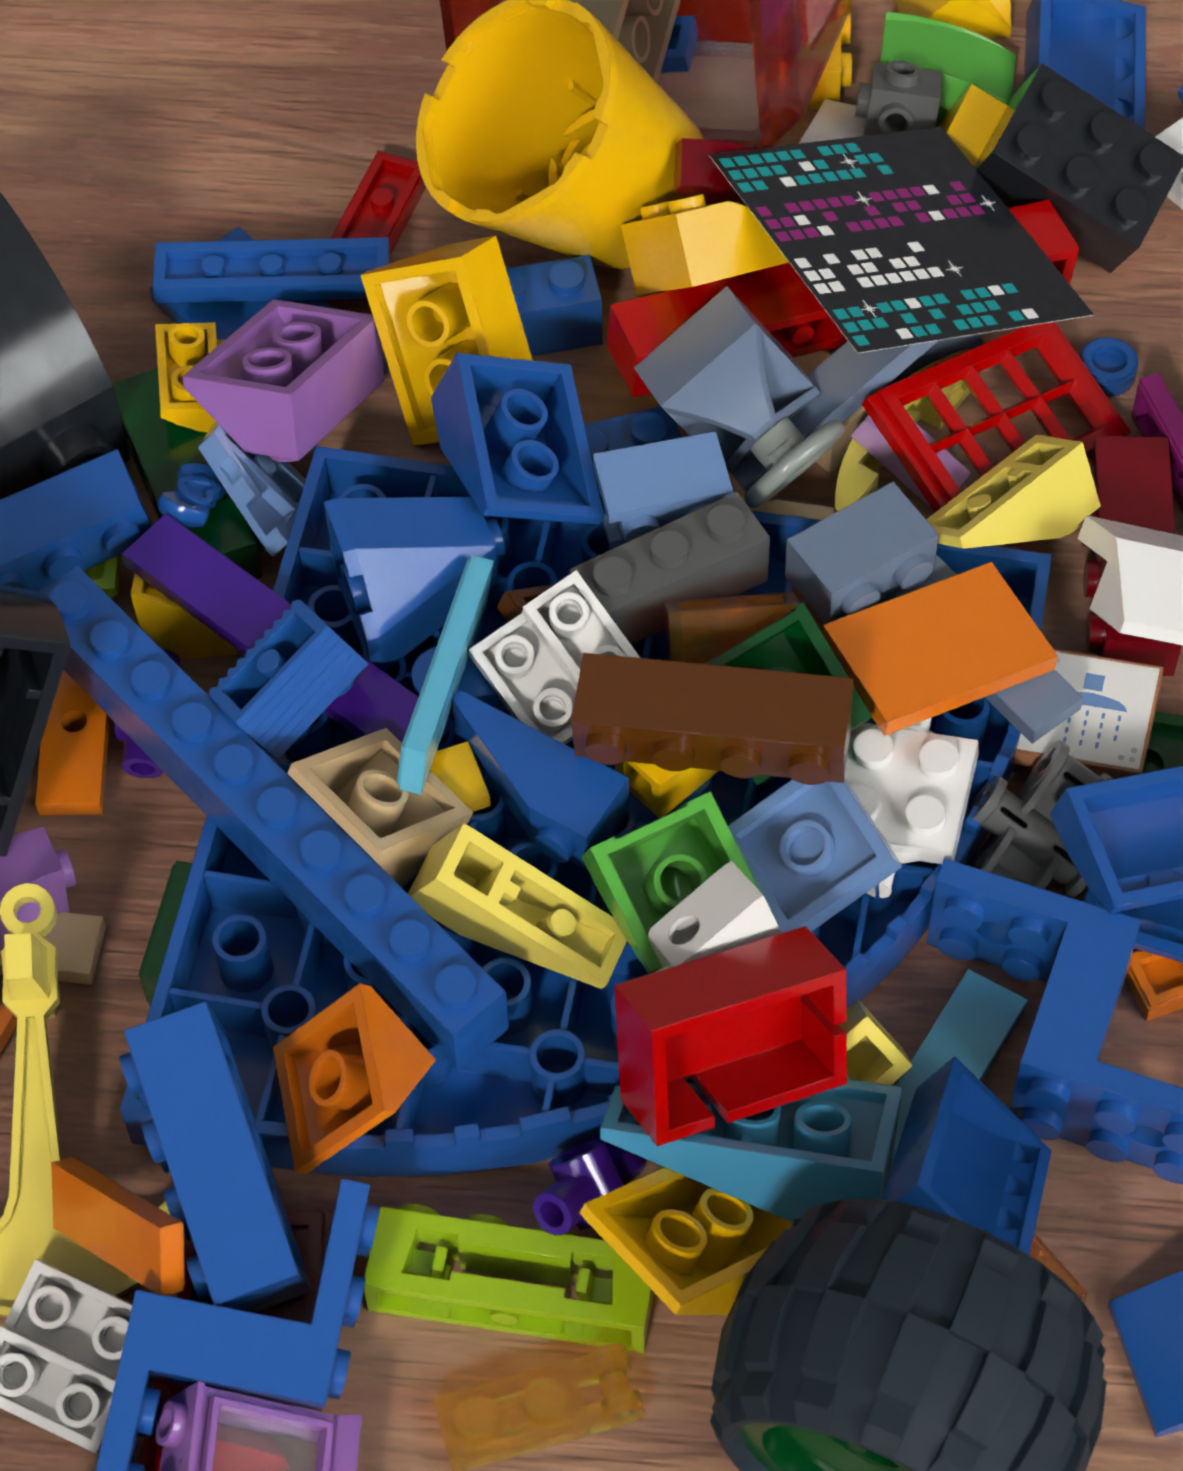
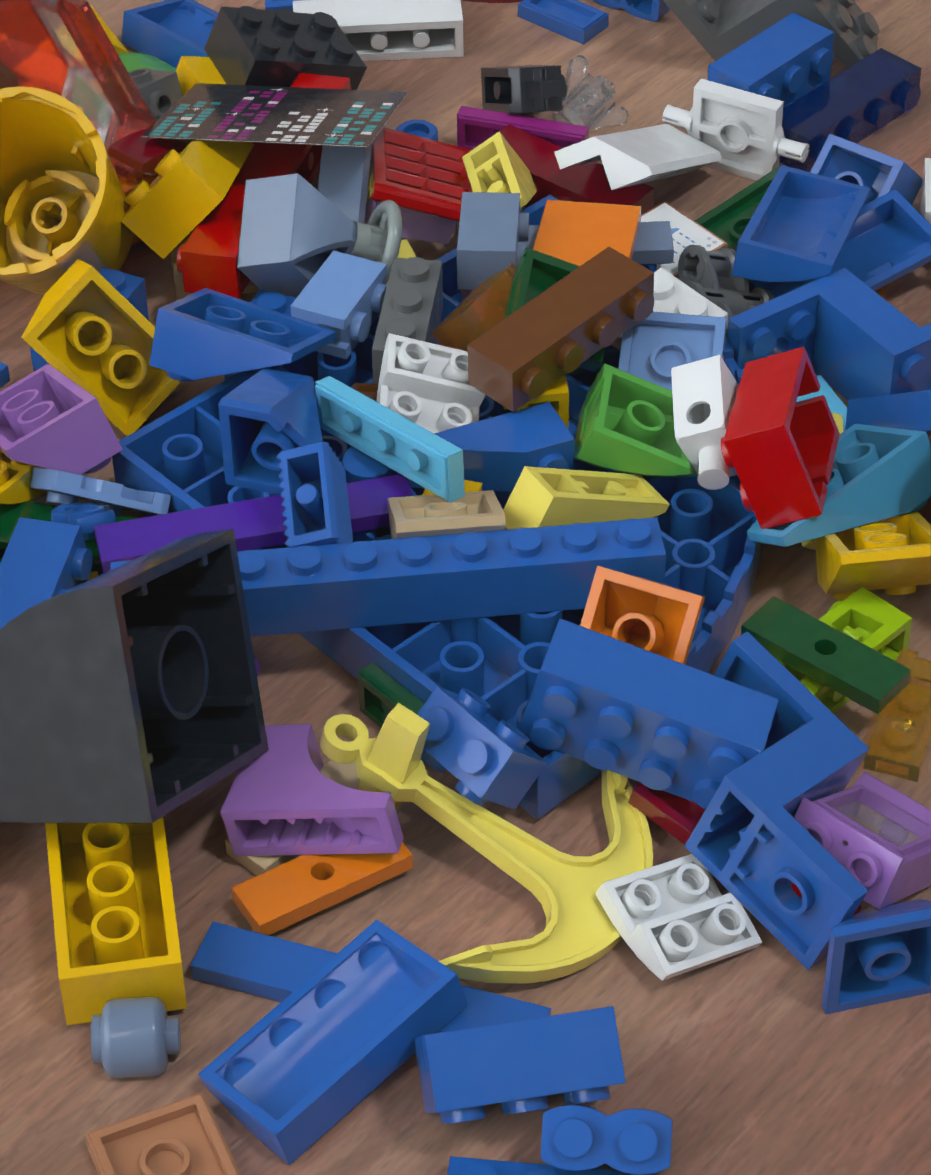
camera: 55 degrees left, 15 degrees down
orange tile [51,1157,185,1296] -> none
dark purple axle [533,1138,646,1235] -> none
none -> blue brick [417,686,547,809]
none -> dark green tile [741,596,911,714]

